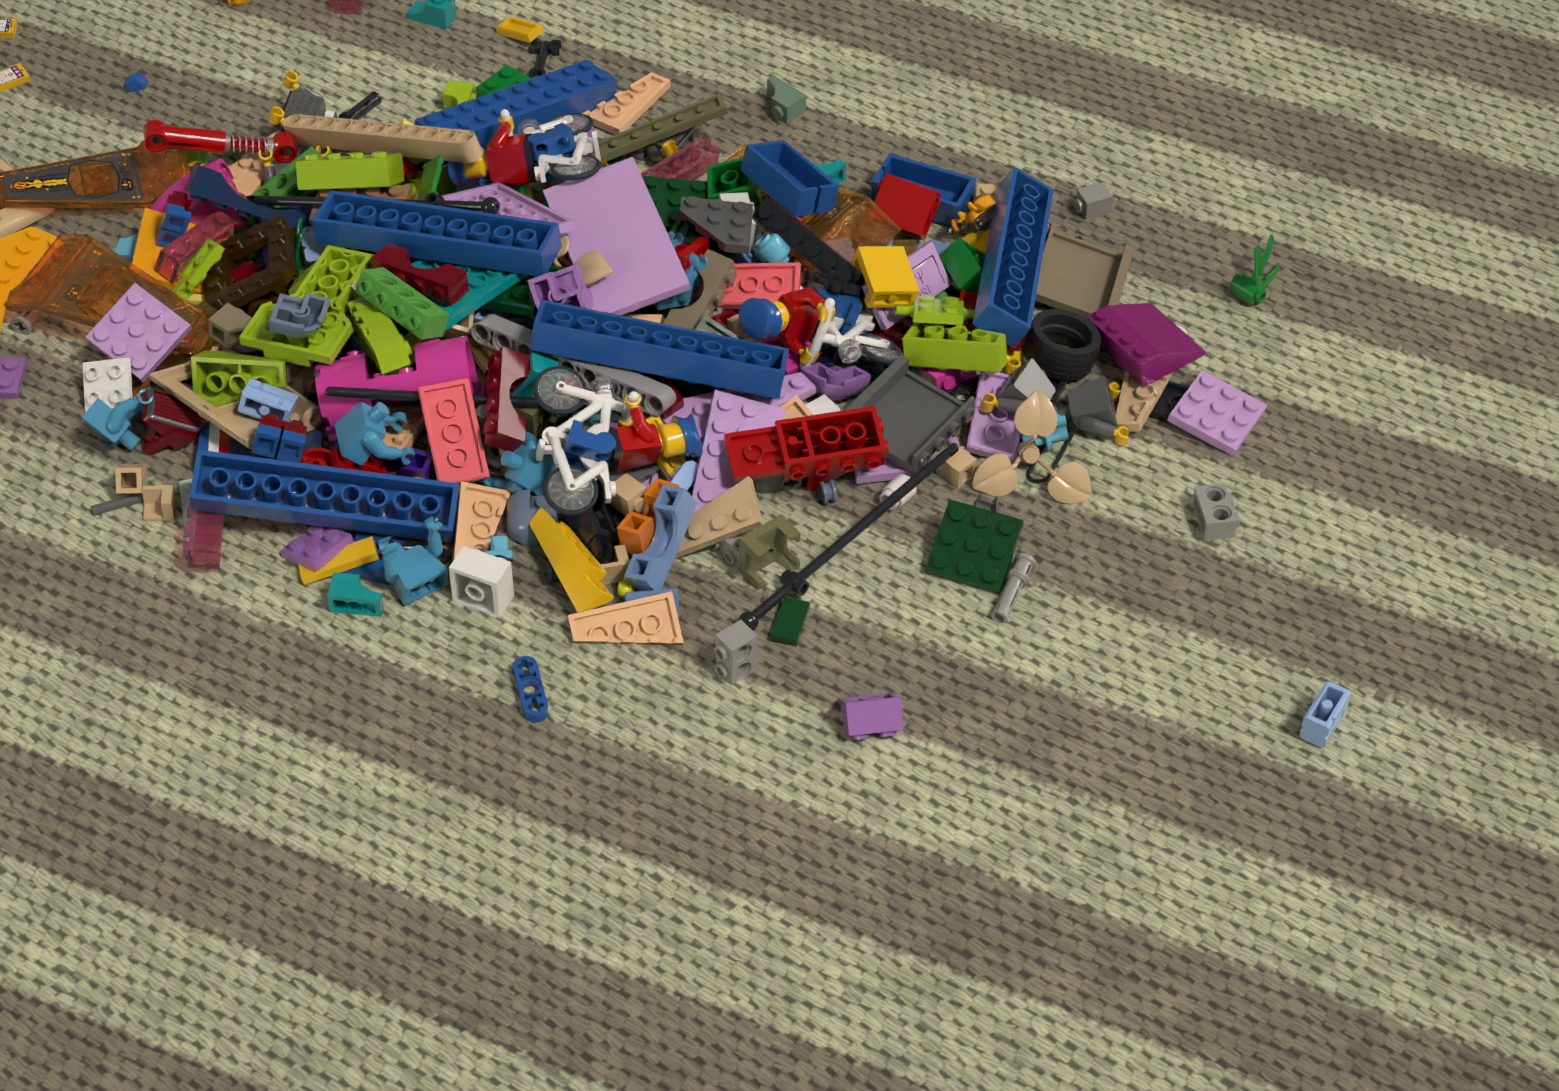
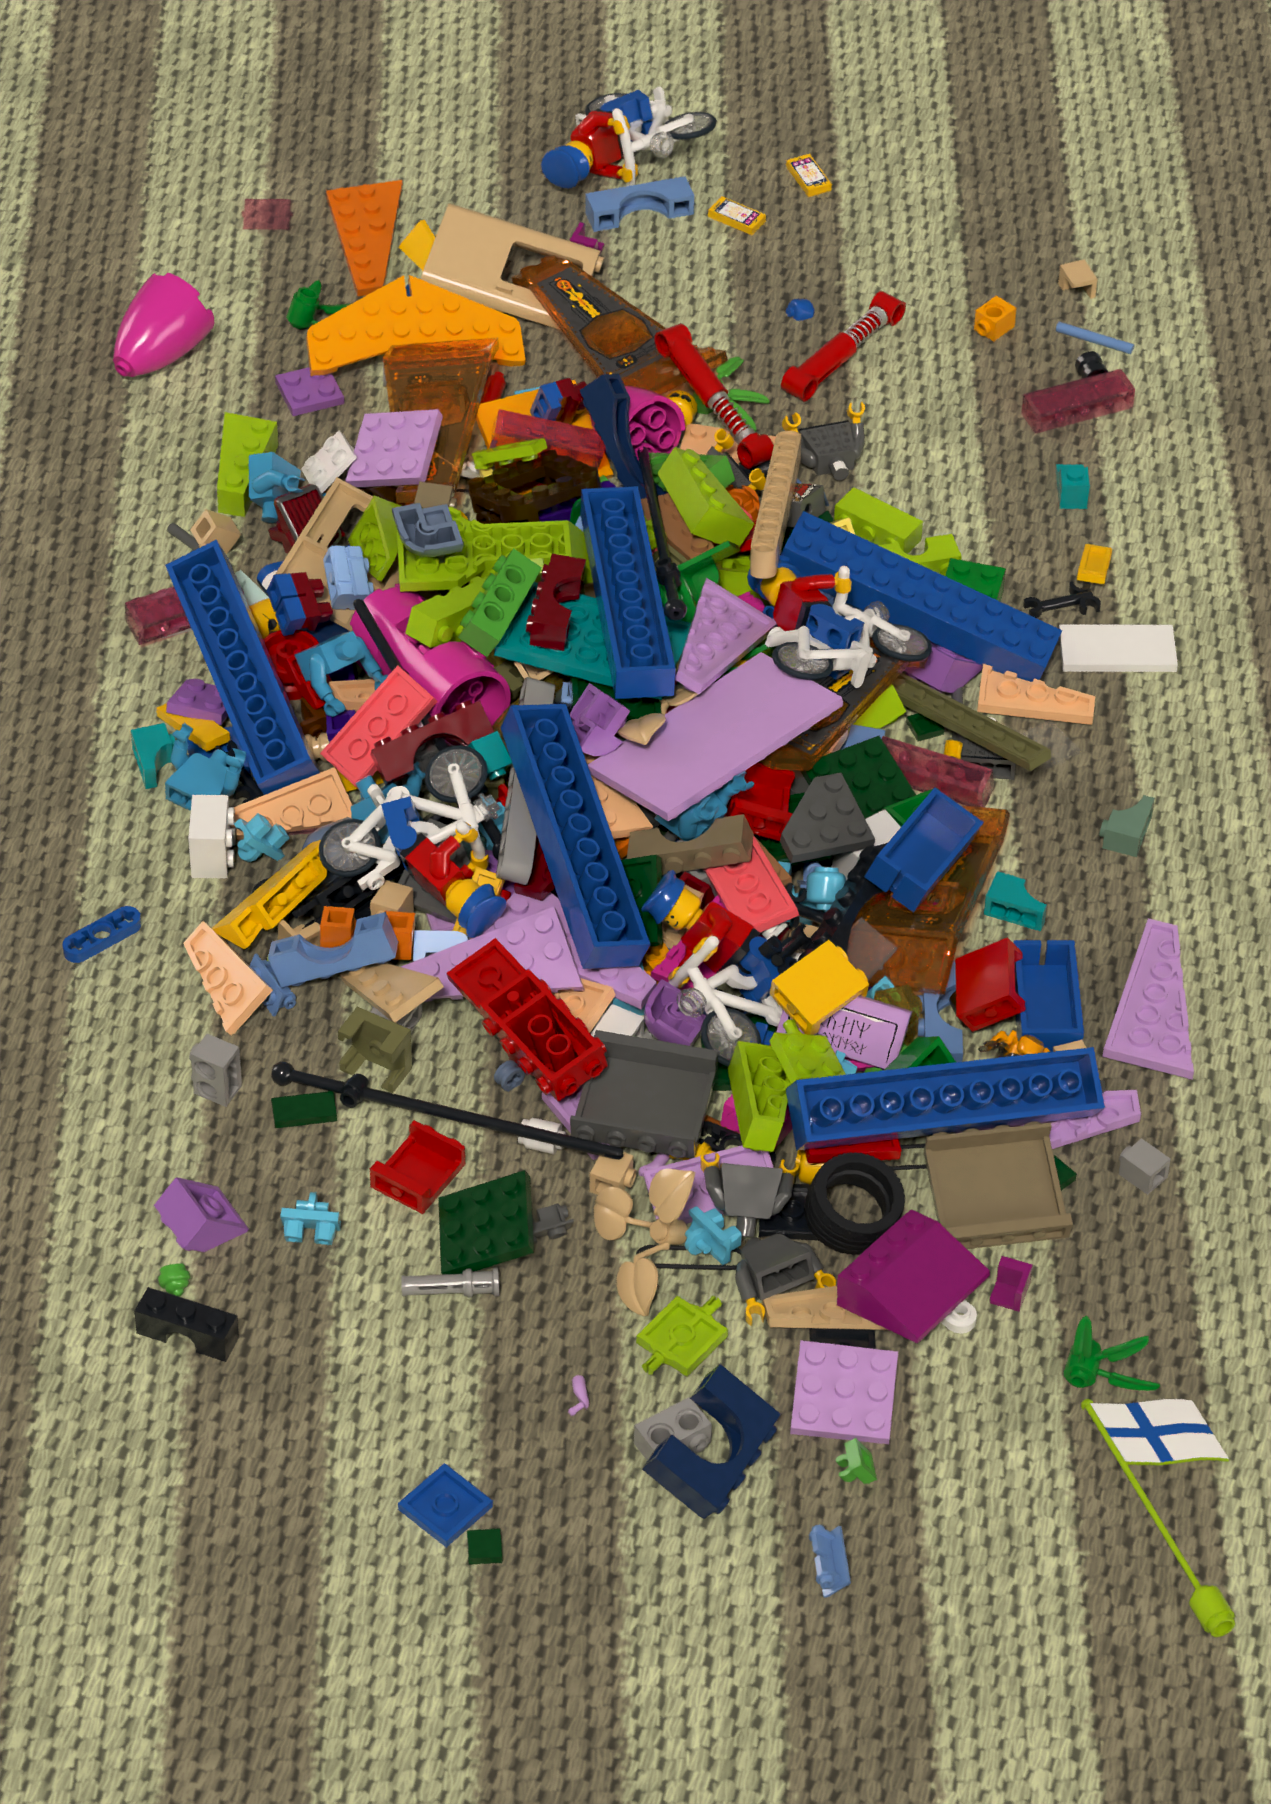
camera: 65 degrees right, 0 degrees up
black pin [338,91,382,120] -> none
light blue brick [1300,681,1351,747] -> none
none -> black arch [134,1287,239,1362]
none -> bright green plate [158,1264,190,1297]
none -> lime wedge [217,412,278,517]
none -> medium azure hips [280,1192,341,1245]
none -> red panel [370,1120,465,1214]
none -> blue tile [398,1463,493,1548]
none -> dark green tile [467,1529,502,1565]
none -> lavender piece [568,1375,589,1416]
none -> lime plate [636,1296,728,1377]
none -> dark blue arch [642,1364,781,1519]
none -> red piece [781,291,906,402]
none -> medium blue hinge [809,1525,851,1597]
none -> lime brick [834,487,923,554]
none -> bright green tile [836,1438,877,1484]
none -> magenta panel [989,1256,1033,1312]
none -> white tile [1059,625,1178,672]
none -> flag [1081,1399,1235,1637]
none -> lavender wing [1103,918,1194,1080]

